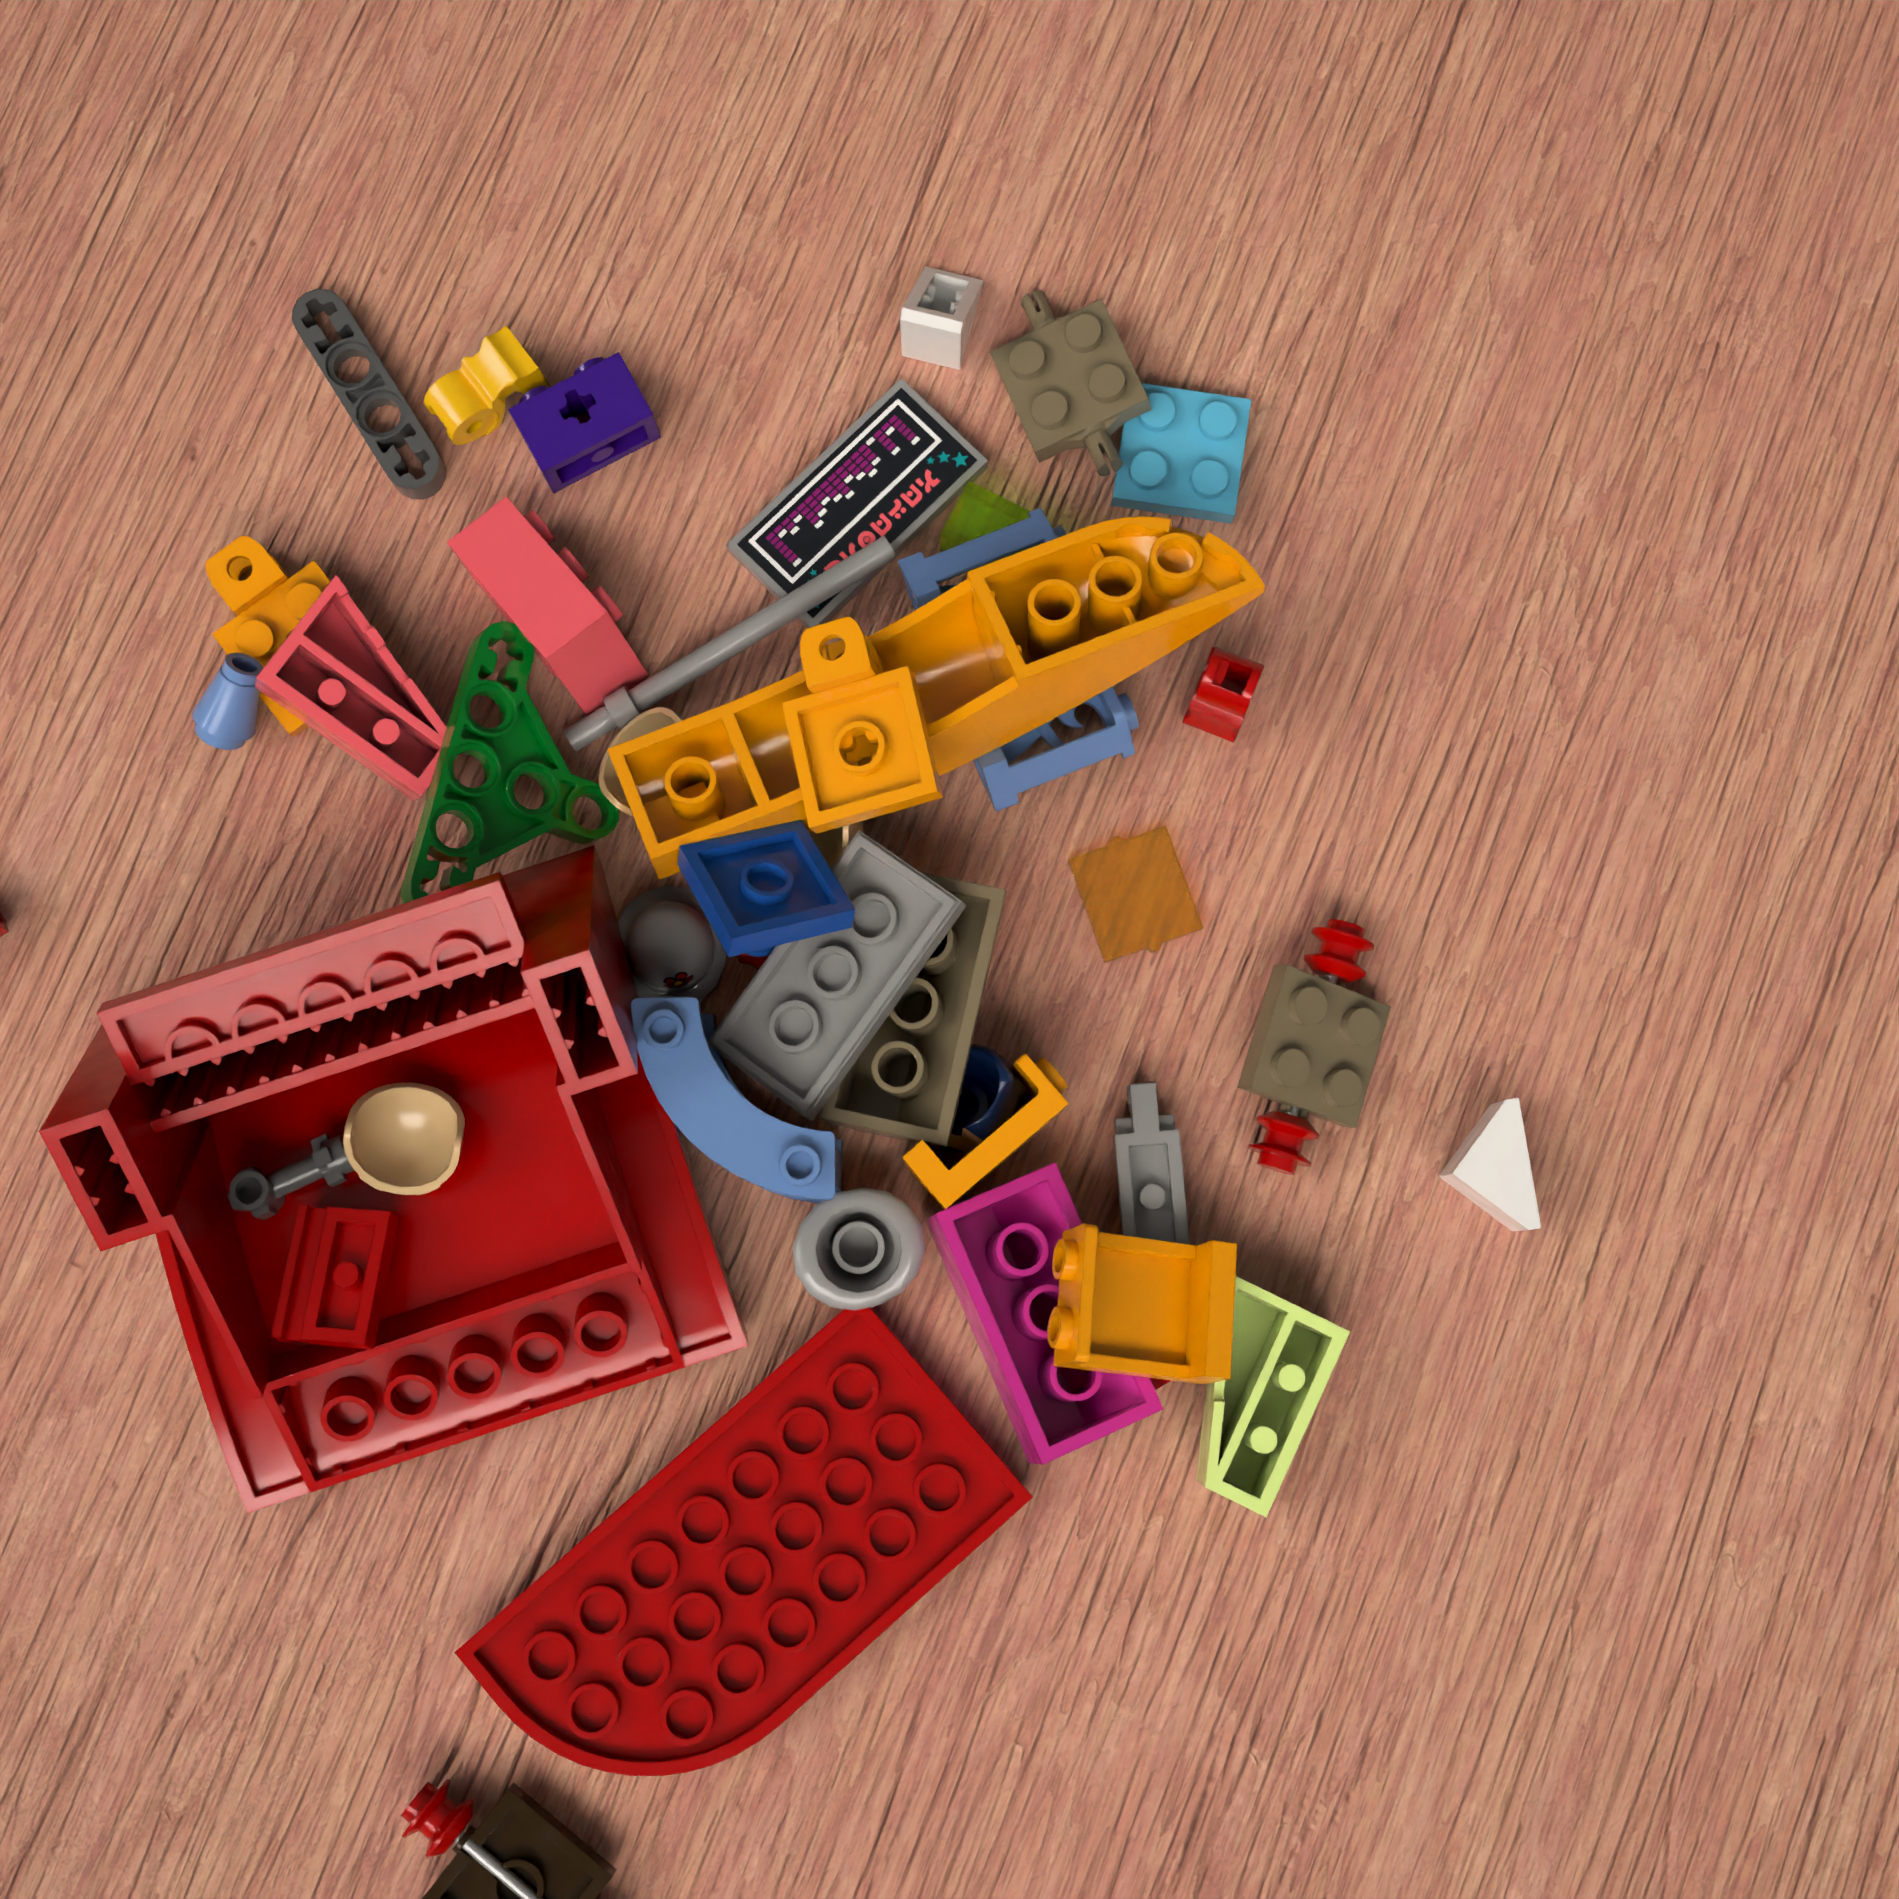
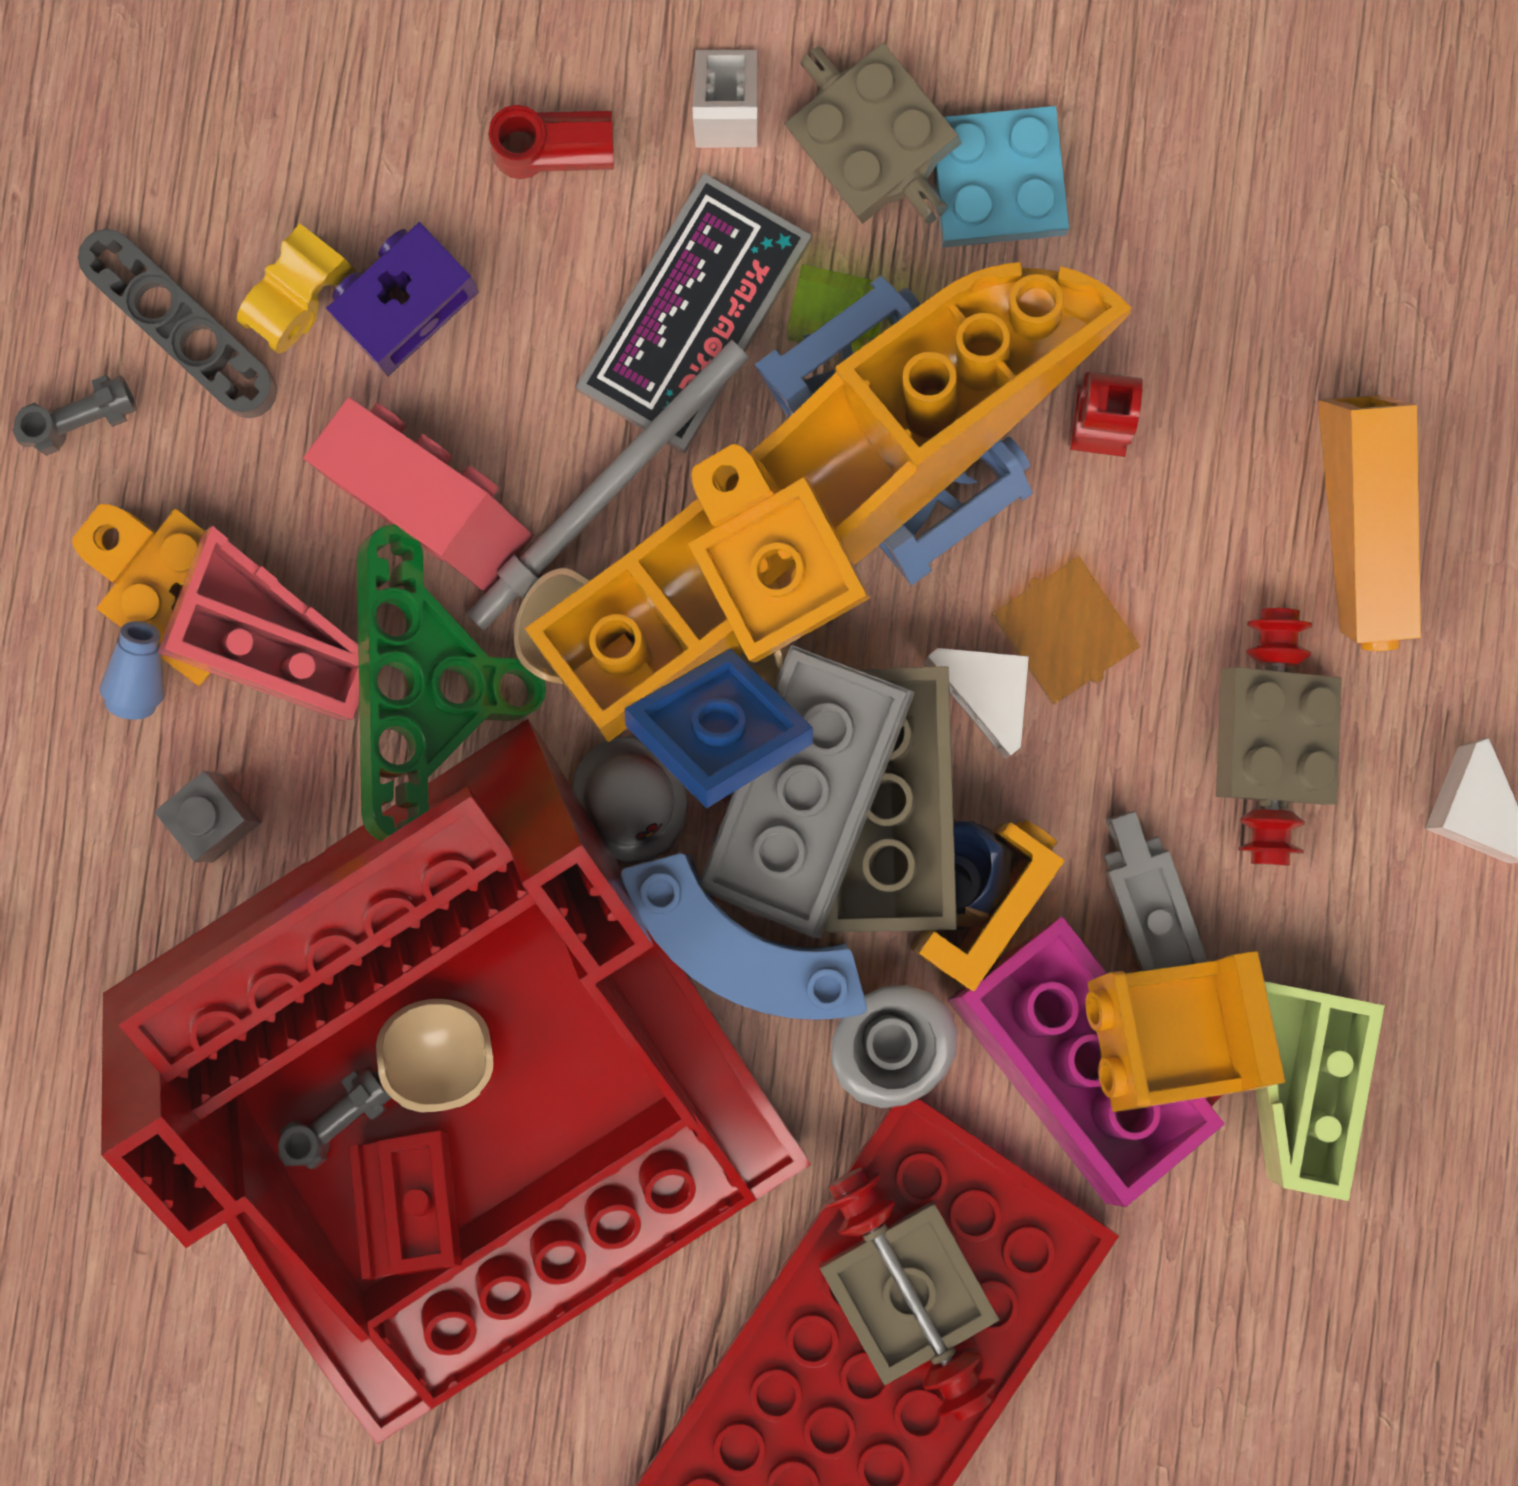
camera: 10 degrees left, 5 degrees up
none -> dark grey bar [12,375,137,456]
none -> flat silver brick [154,770,262,863]
none -> red piece [488,105,614,179]
none -> dark tan plate [819,1167,999,1421]
none -> white slope [924,648,1029,759]
none -> light orange slope [1318,395,1421,651]

